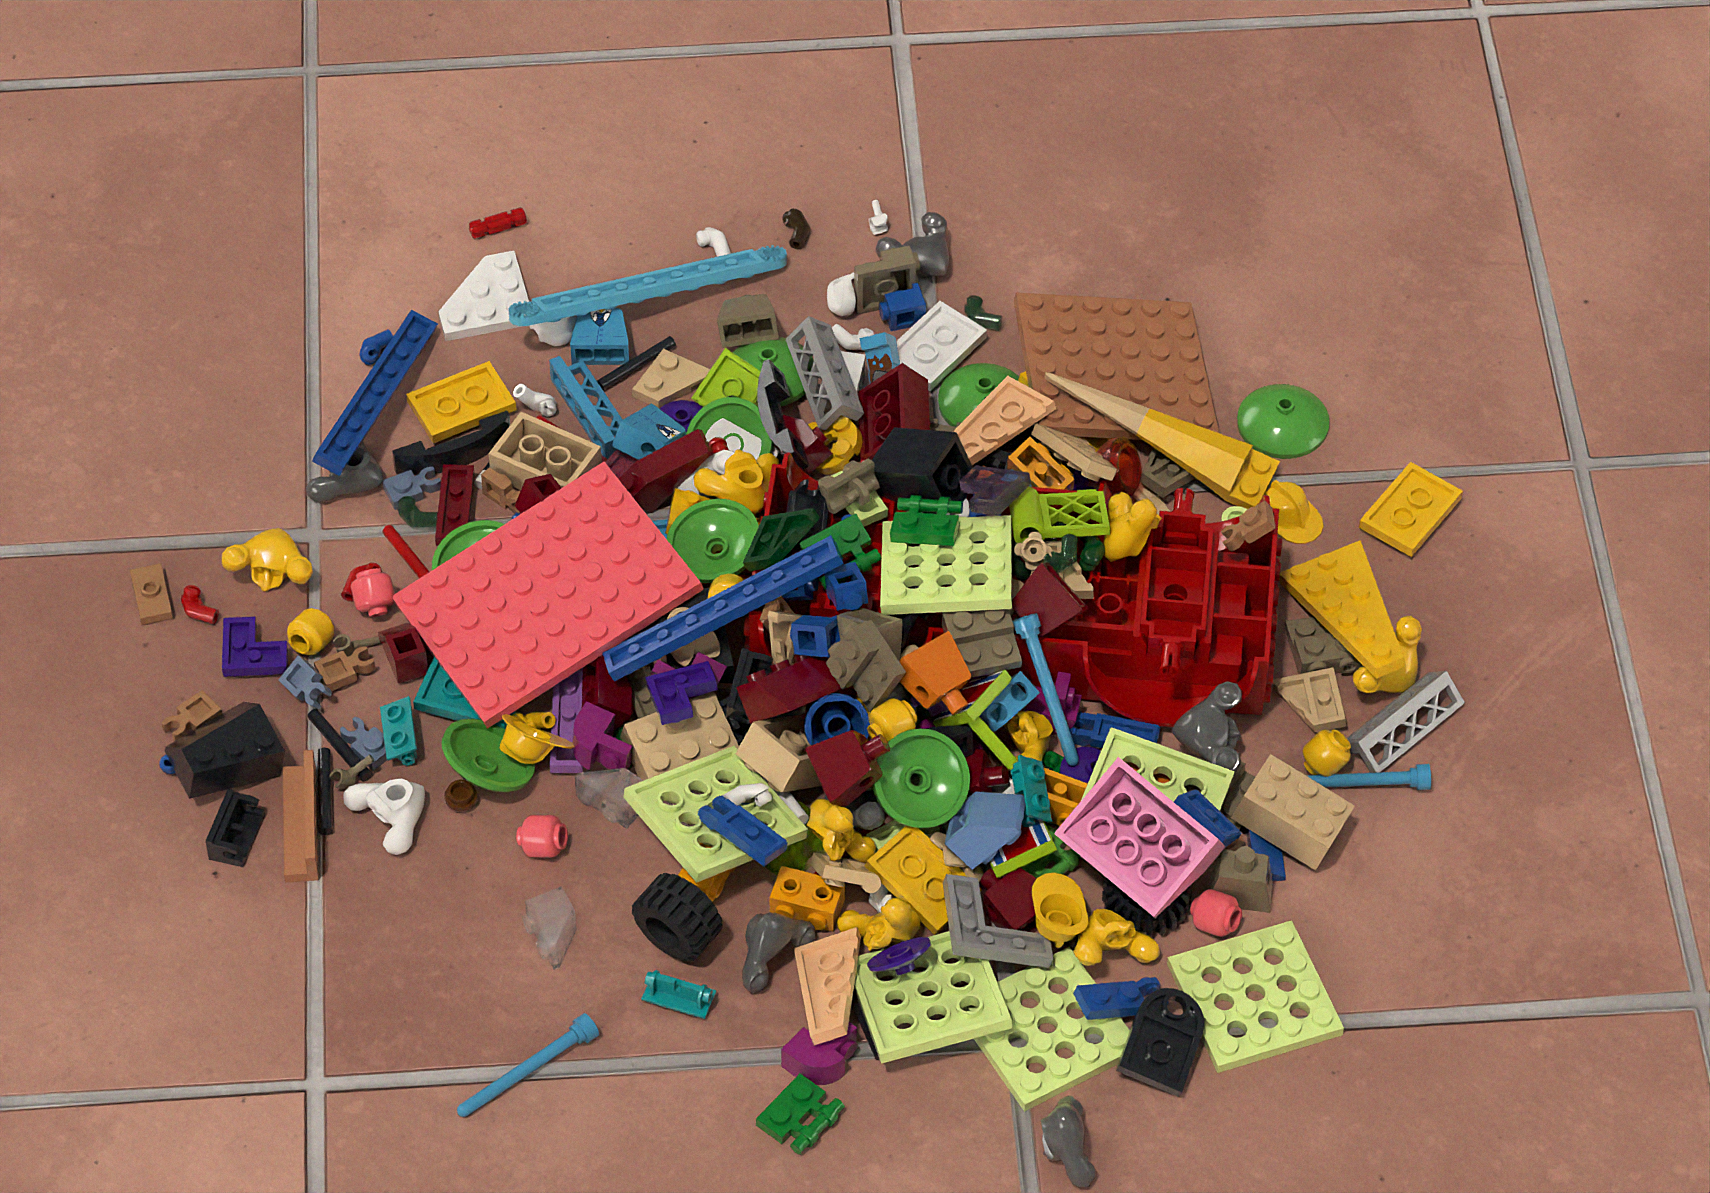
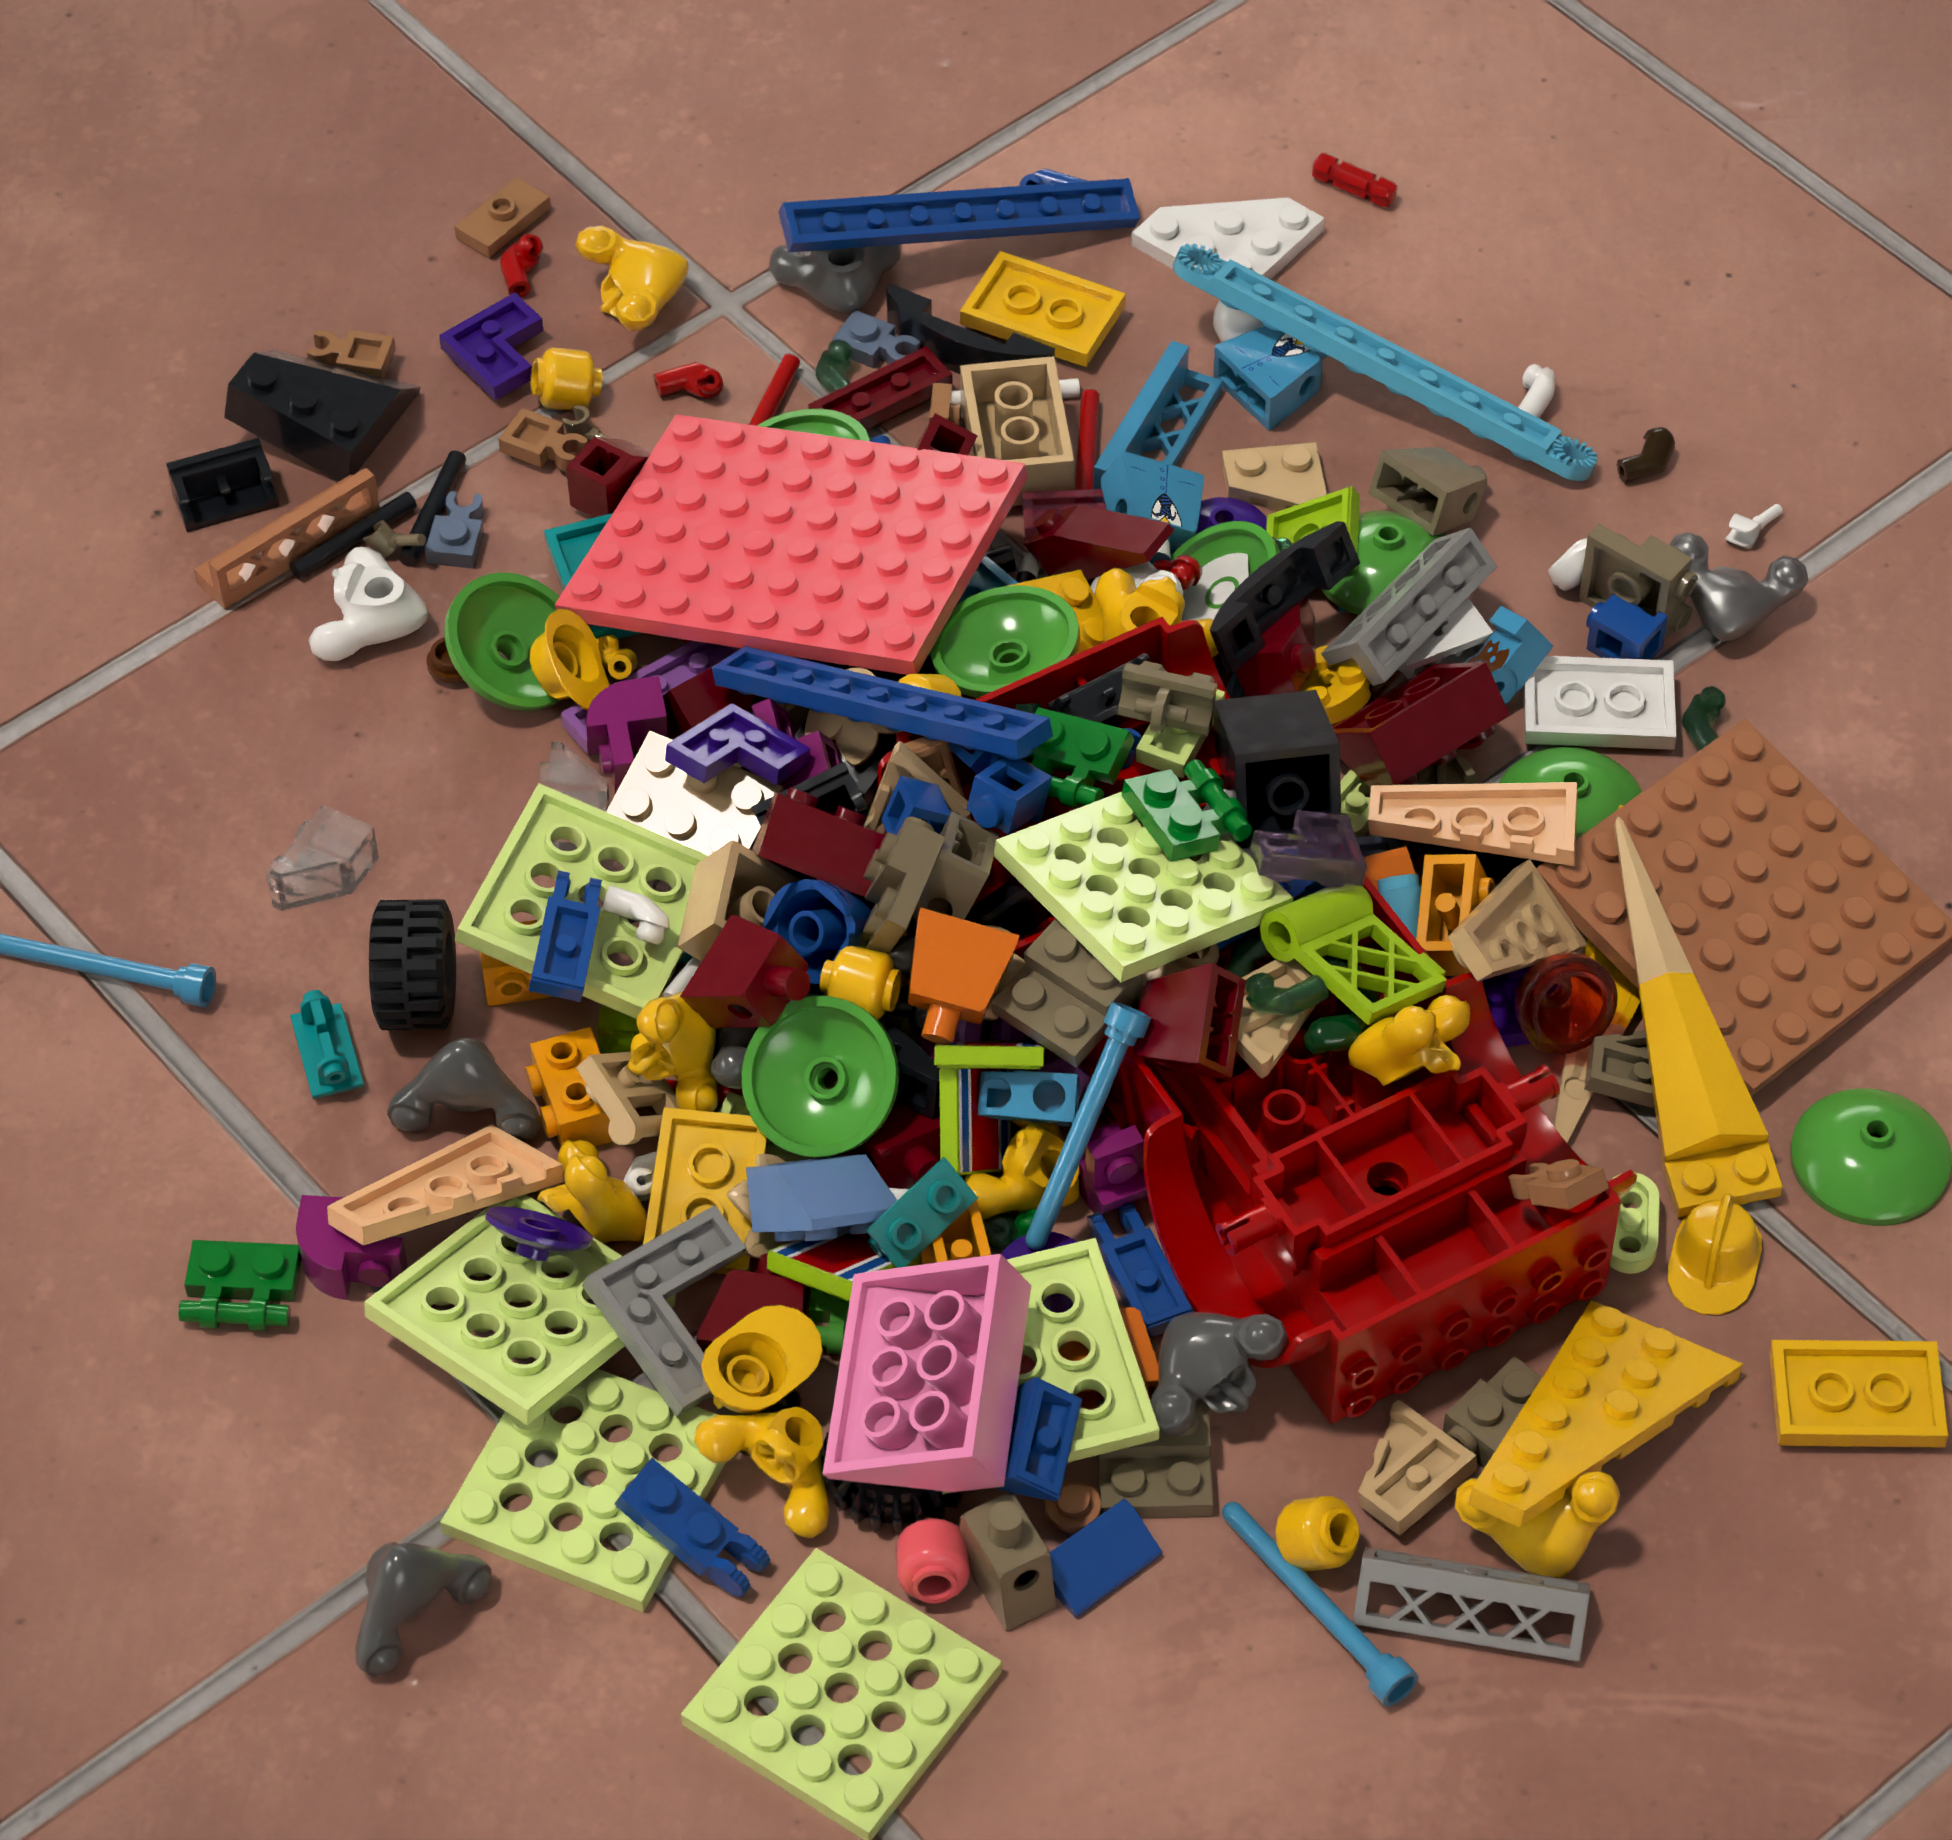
camera: 55 degrees right, 0 degrees up
sand blue plate [279,655,332,709] -> none
coral head [351,568,395,617] -> none
teal hinge [380,696,418,765] -> none
white arm [513,384,557,417] -> none
coral head [516,815,568,858] -> none
black bar [597,336,676,391] -> none
dark green wing [743,508,820,572] -> none
white arm [832,324,874,350] -> none
tan plate [1014,532,1053,570] -> none
black plate [1116,988,1204,1097] -> none
tan brick [1231,754,1355,870] -> none

